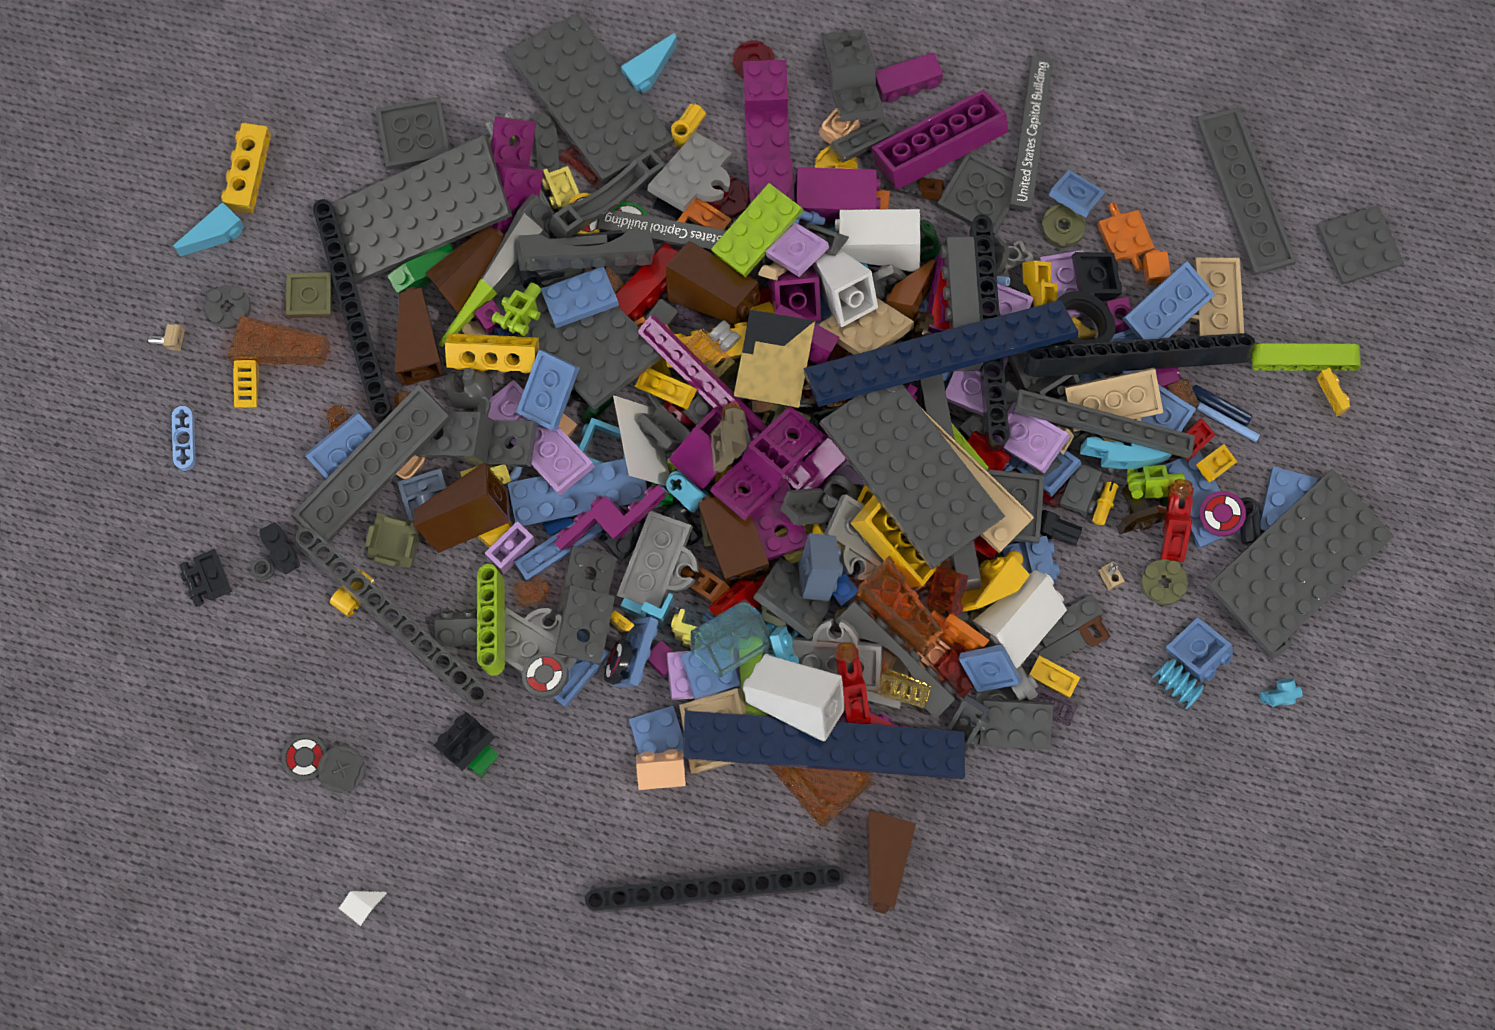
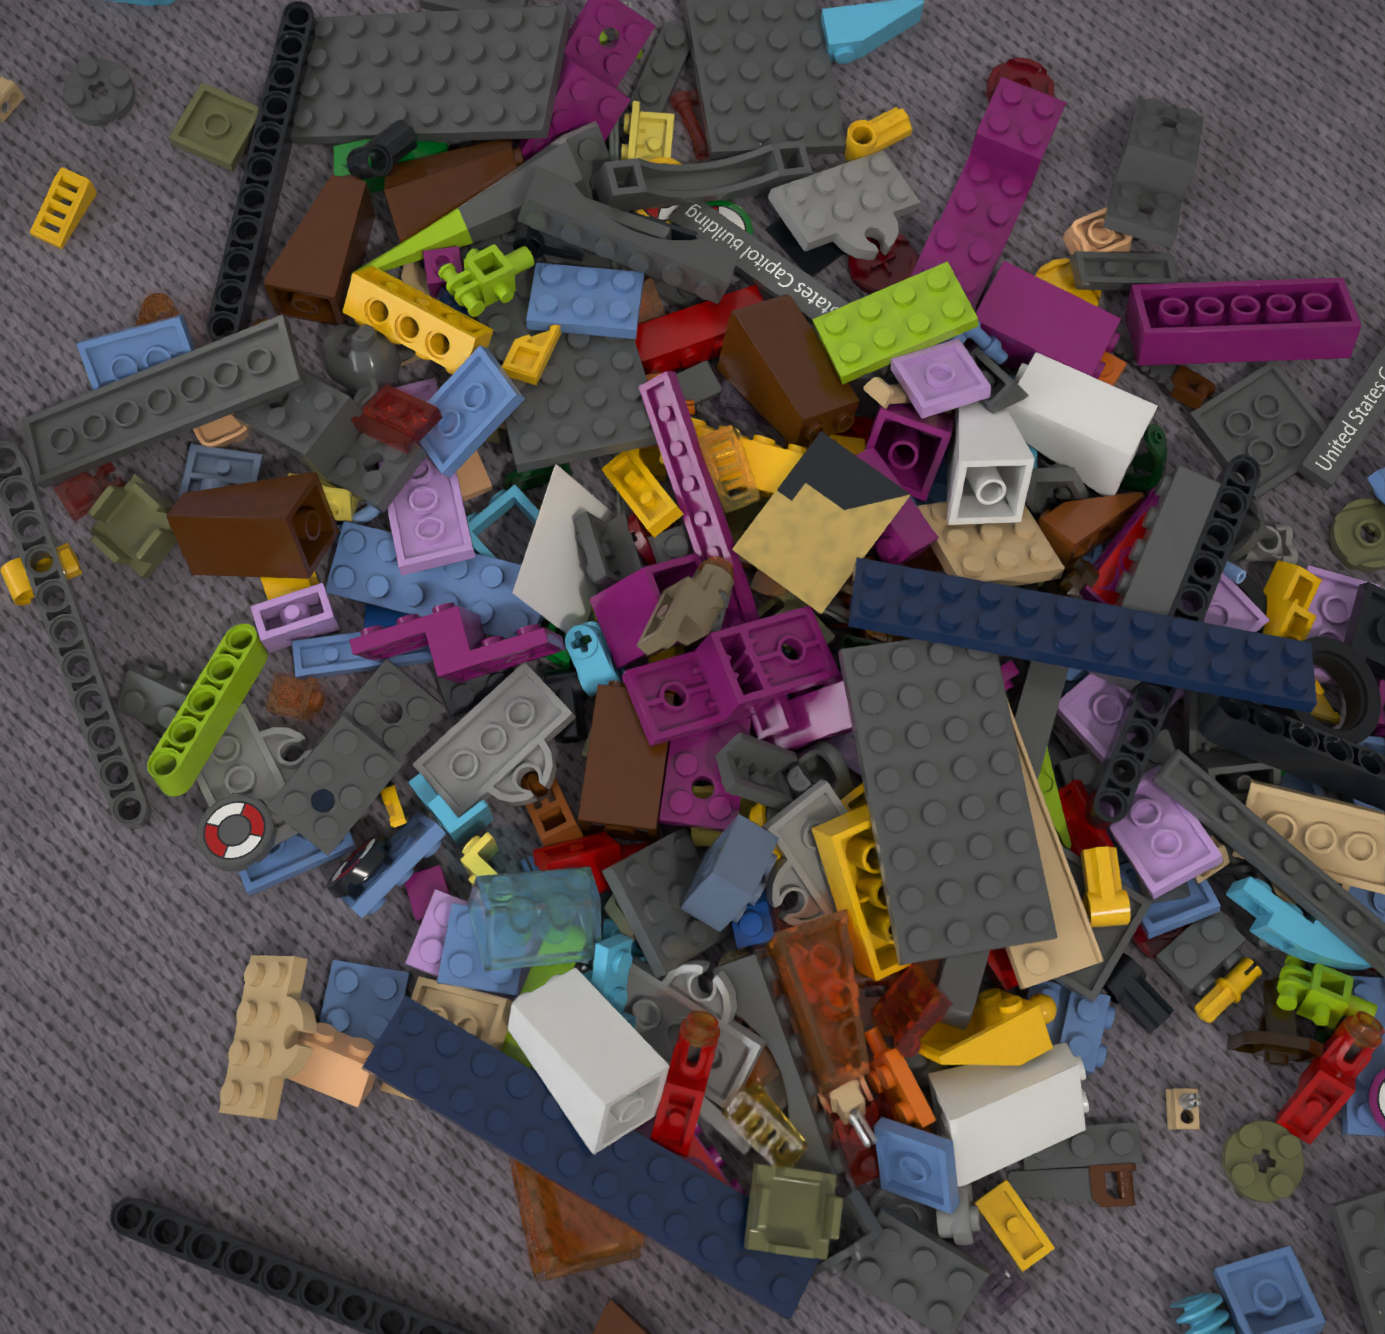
camera: 25 degrees right, 0 degrees up
clear orange wedge [227,316,331,365] -> none
black plate [433,712,495,771] -> none
green panel [468,745,499,779] -> none
orange plate [677,199,732,252] -> none
light grey wheel [709,320,741,353] -> none
magenta brick [875,52,943,103] -> none
none -> clear red plate [54,462,126,522]
none -> tan plate [219,955,317,1120]
none -> black piece [347,120,418,180]
none -> clear red plate [351,384,443,454]
none -> yellow tile [502,324,561,386]
none -> olive panel [744,1164,843,1260]
none -> tan piece [830,1080,877,1147]
none -> yellow piece [1080,846,1131,927]

